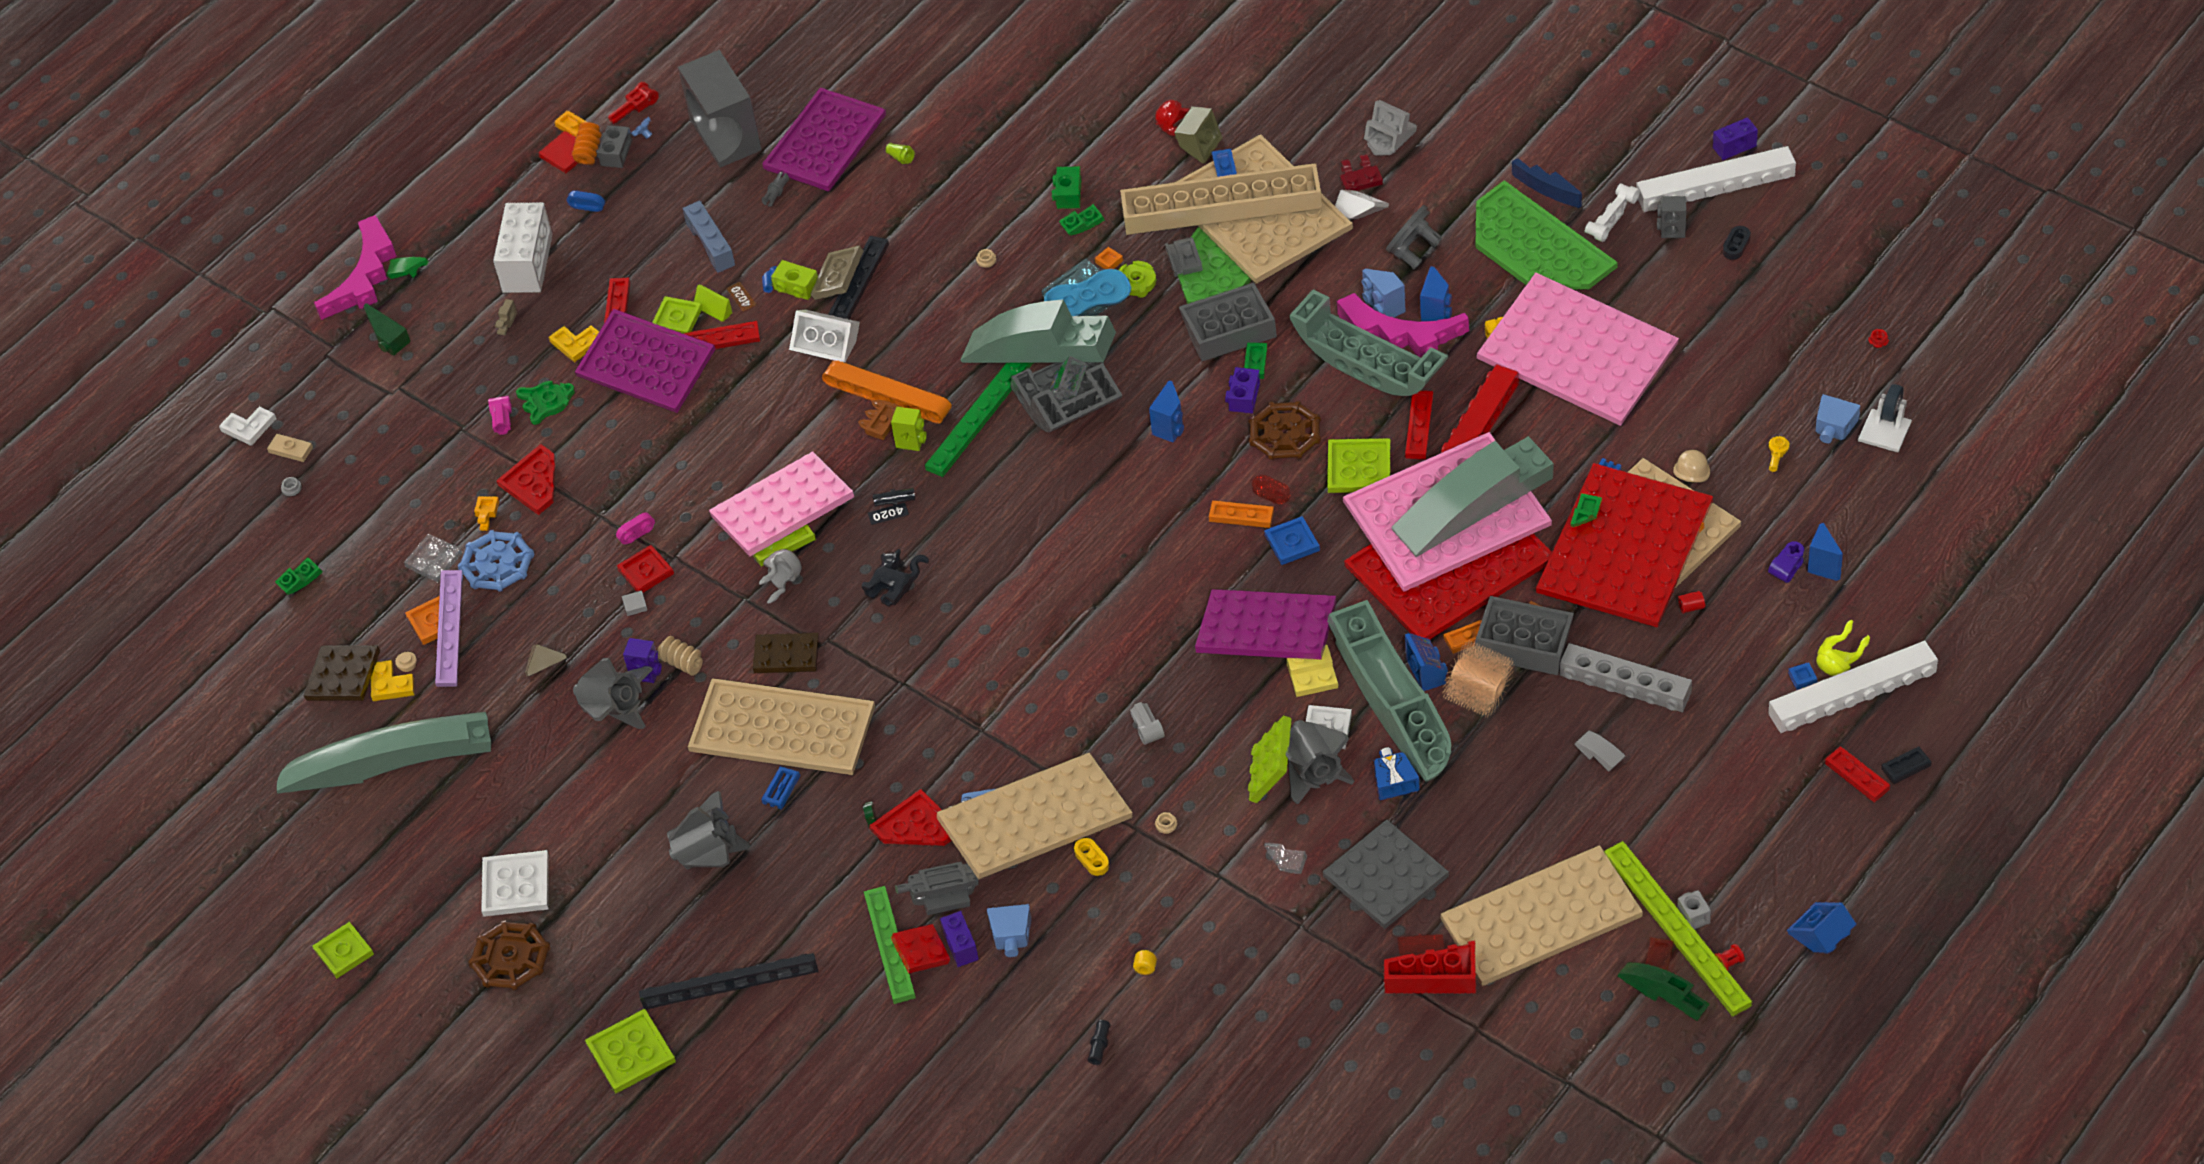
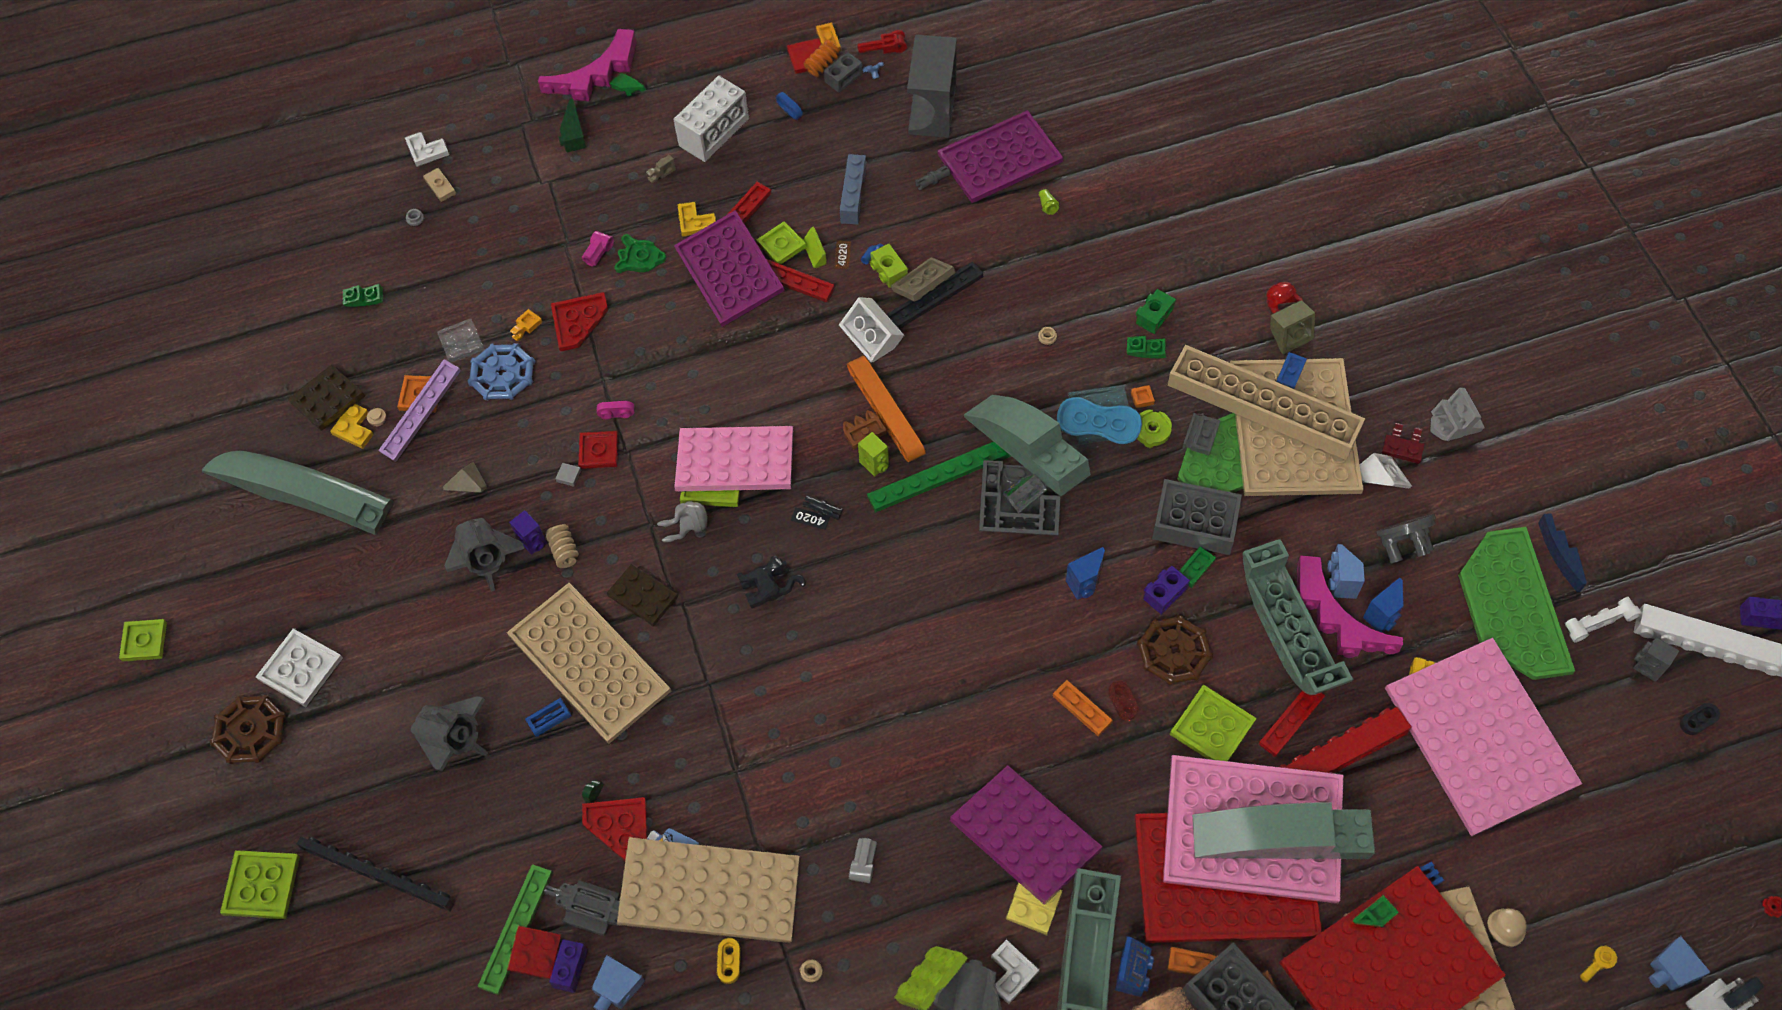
camera: 30 degrees right, 10 degrees up
blue plate [1264,516,1320,565] -> none

